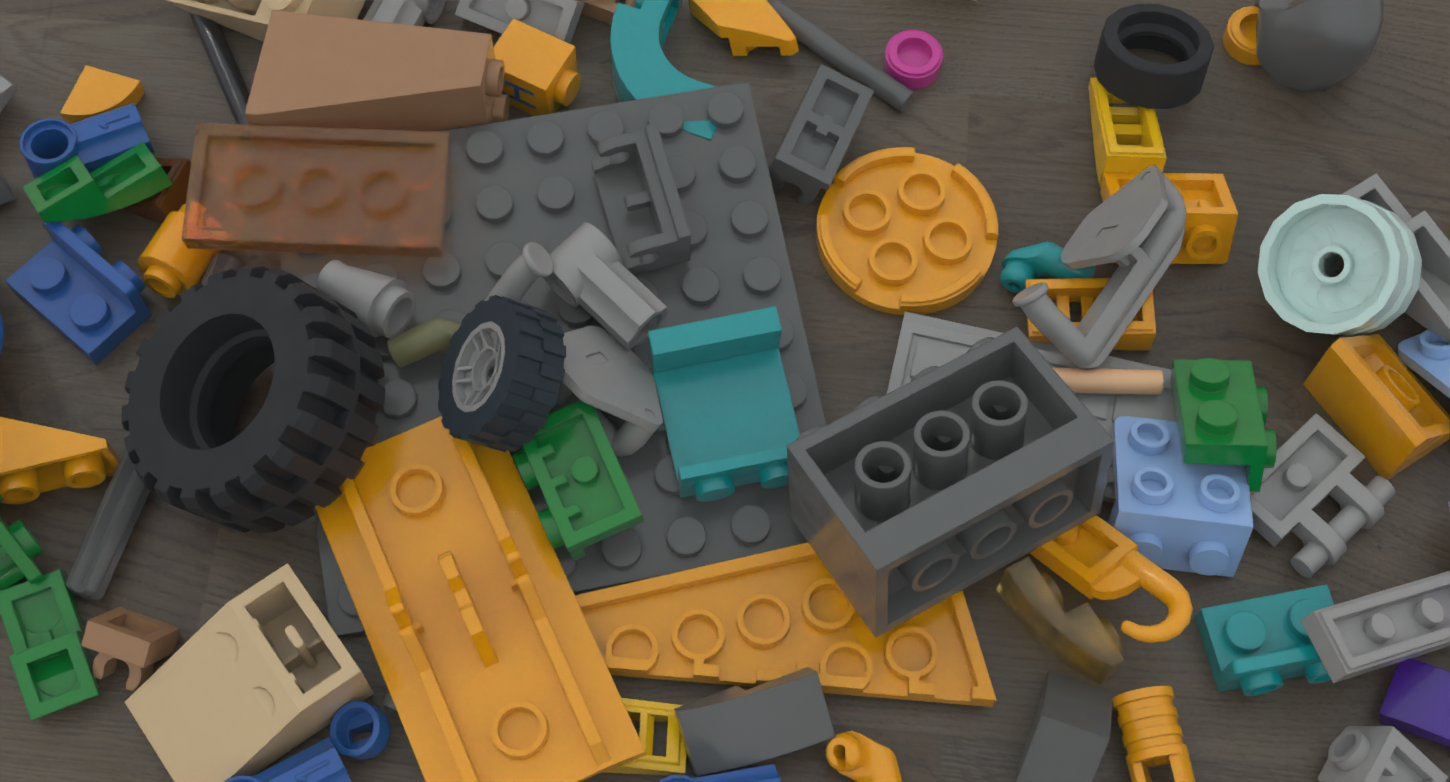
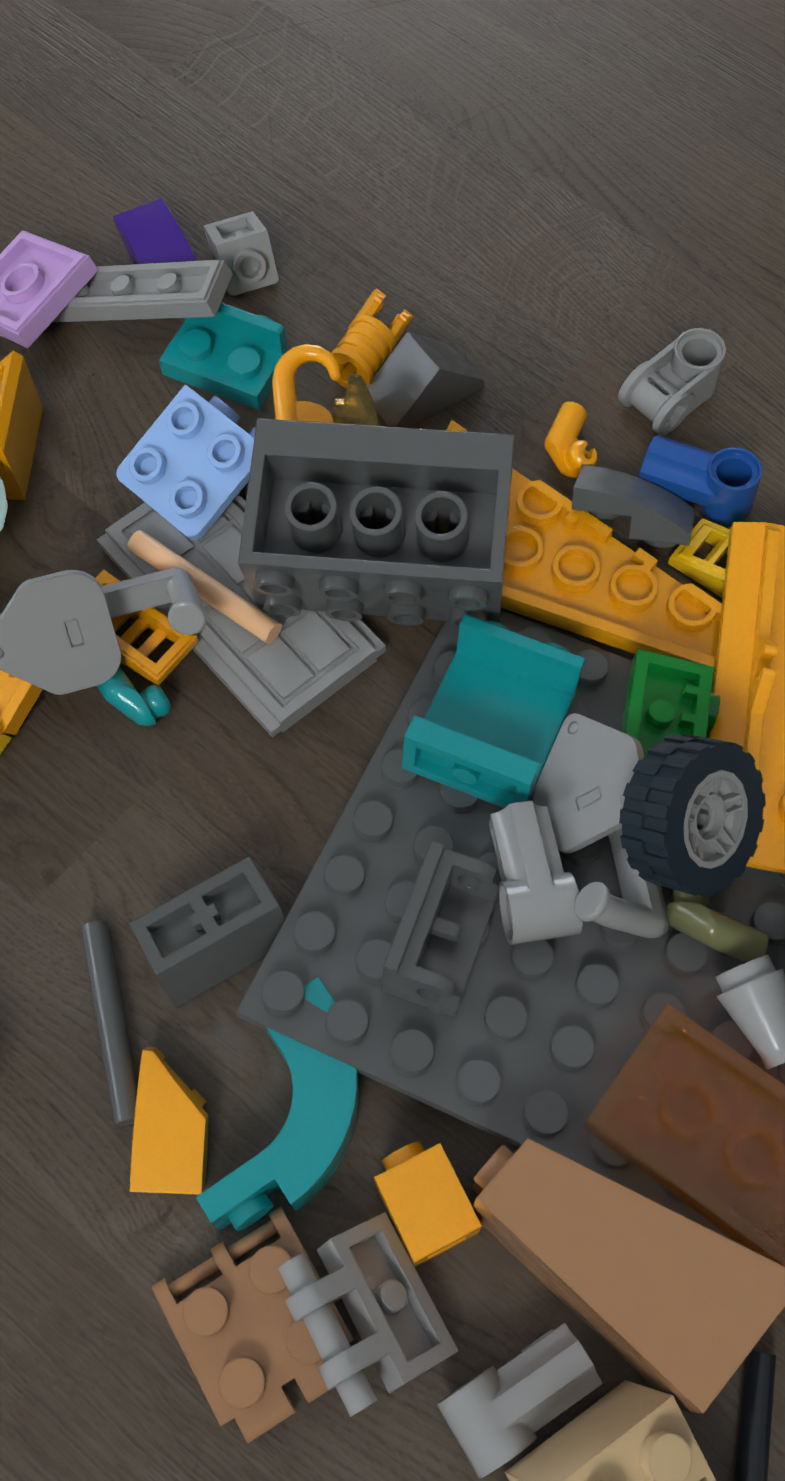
camera: 140 degrees left, 0 degrees up
light orange tile [815,147,999,316] -> none
dark pink tile [883,30,943,90] -> none
green bracket [1171,358,1277,492] -> none
light grey plate [1250,413,1396,578] -> none

